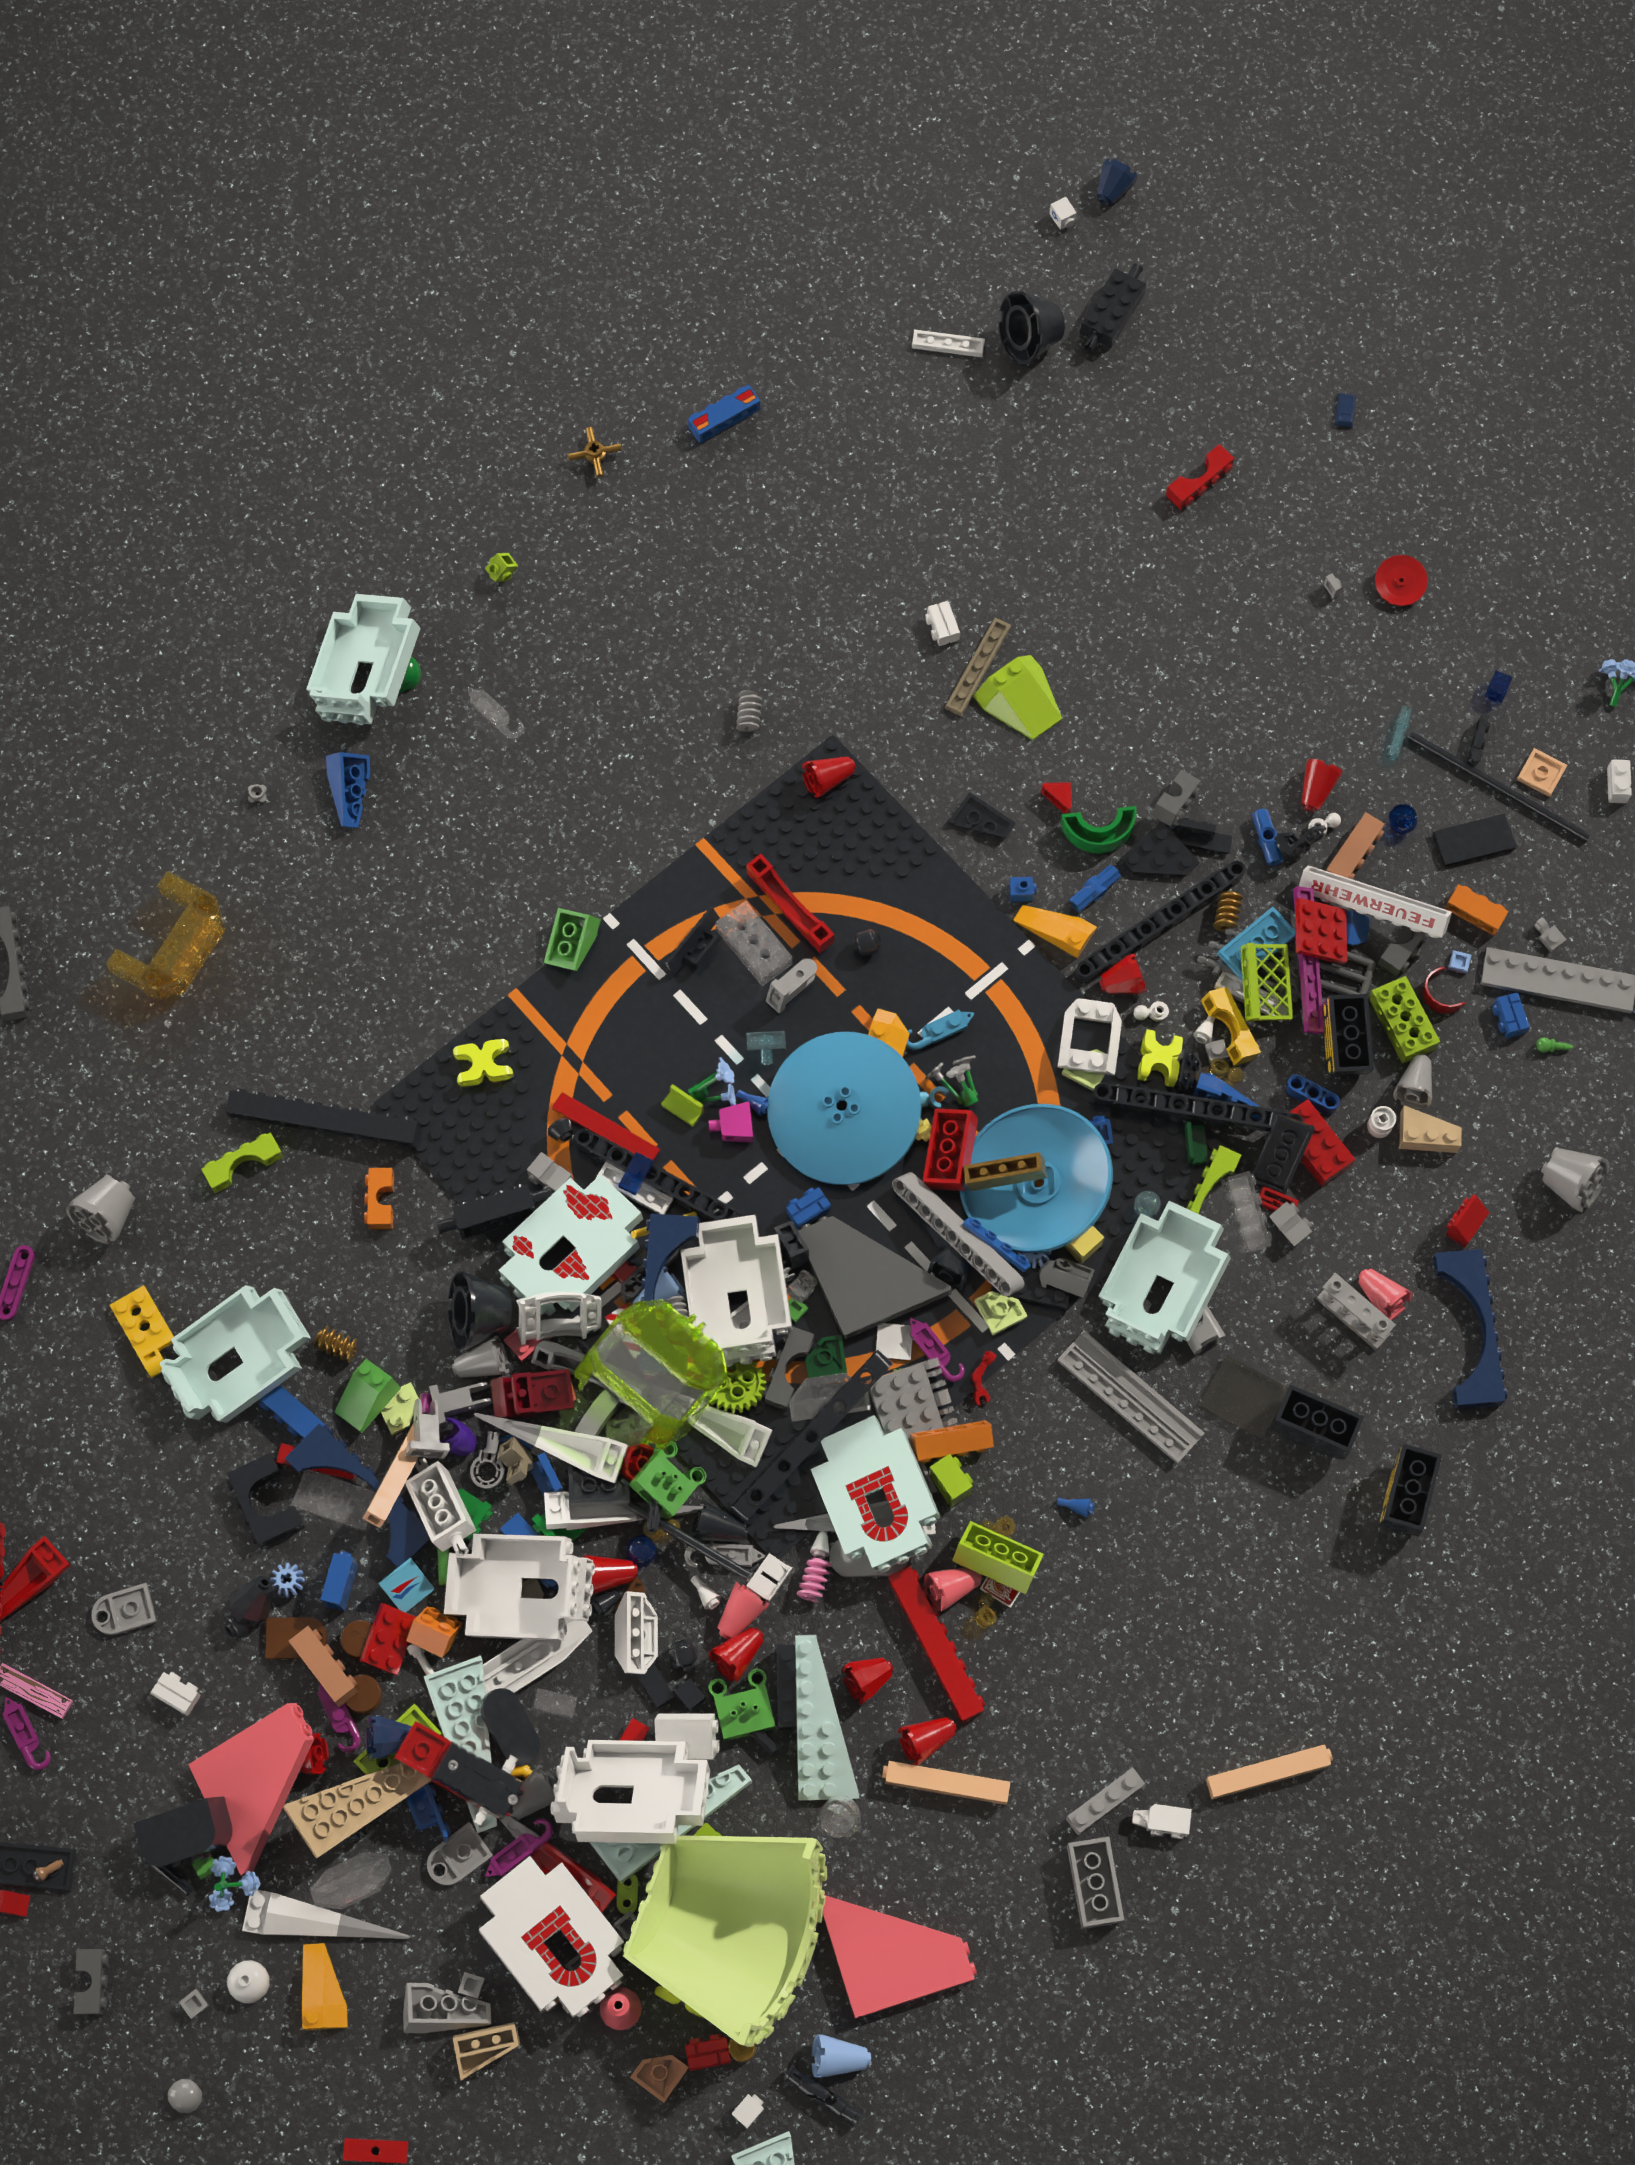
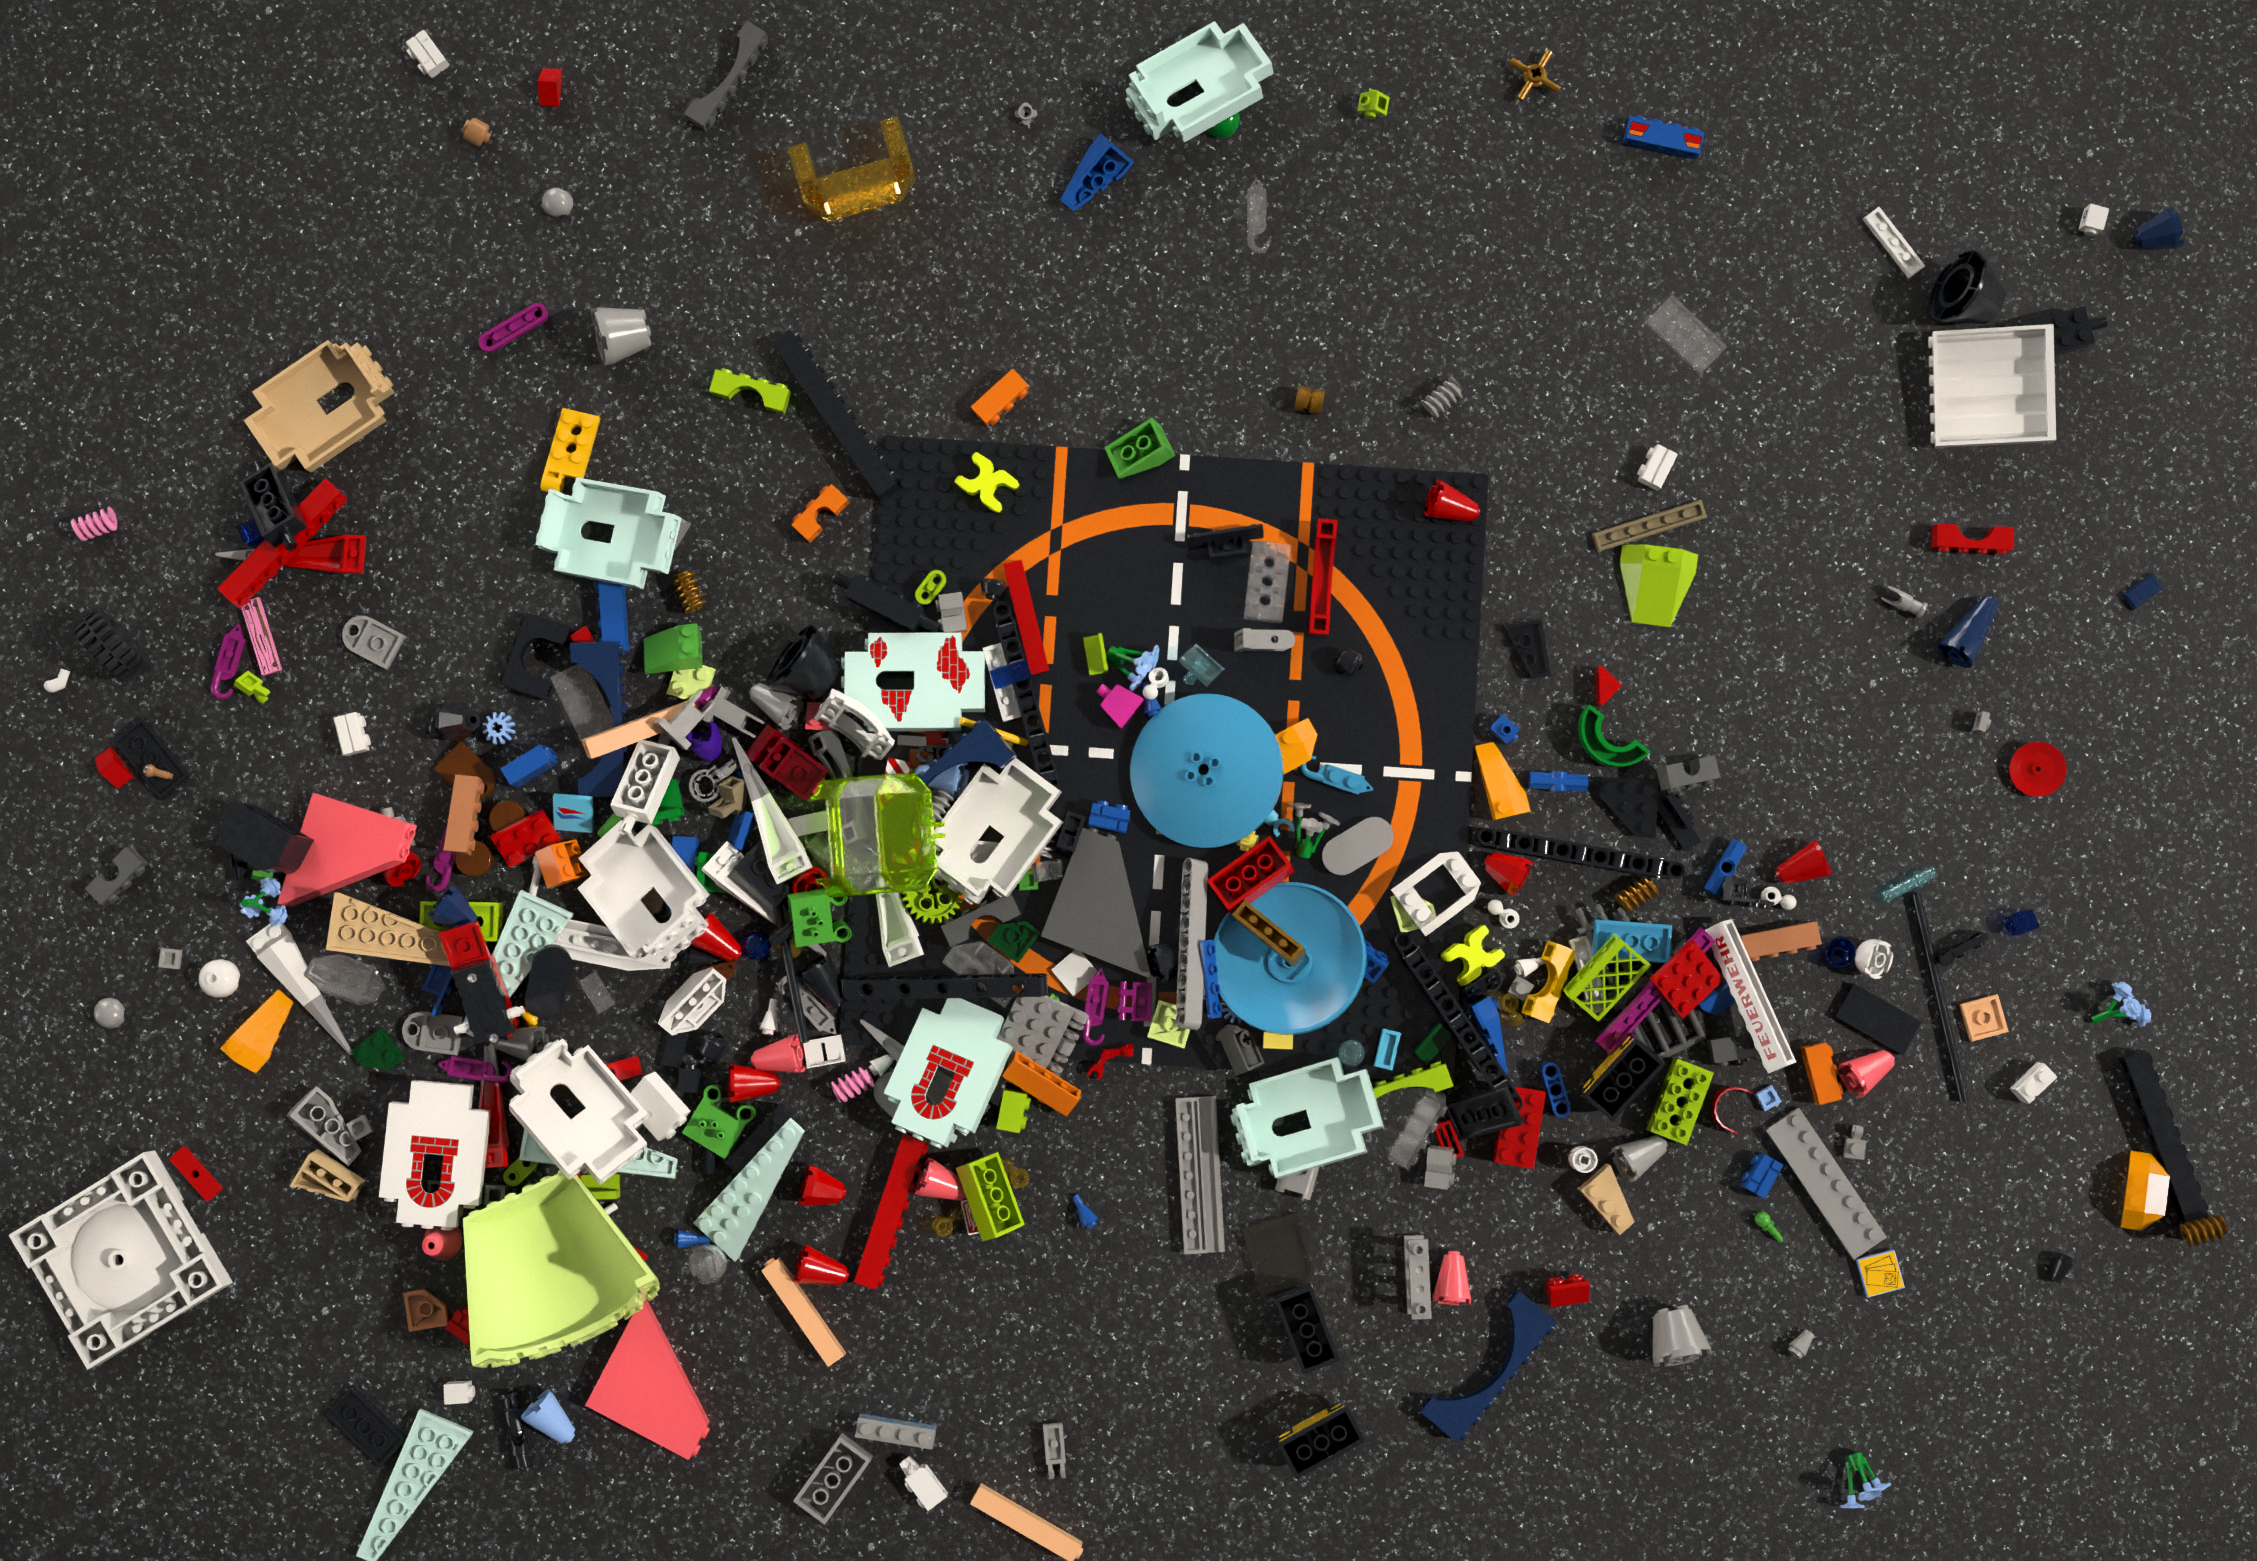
camera: 45 degrees right, 15 degrees up
none -> lime plate [234,671,270,703]
none -> dark green plate [351,1027,407,1070]
none -> blue cone [674,1229,710,1249]
none -> lime plate [915,570,946,605]
none -> orange brick [971,369,1029,427]
none -> light grey hinge [1043,1422,1066,1479]
none -> magenta plate [1116,981,1152,1021]
none -> white plate [1143,668,1169,700]
none -> pearl gold wheel [1294,385,1325,415]
none -> light grey tile [1322,817,1394,875]
none -> medium azure tile [1373,1028,1401,1070]
none -> clear plate [1645,295,1727,375]
none -> coral cone [1838,1050,1894,1098]
none -> white cylinder [1855,939,1893,979]
none -> light grey piece [1881,586,1928,619]
none -> white panel [1928,324,2056,448]
none -> dark blue cone [1938,596,1998,668]

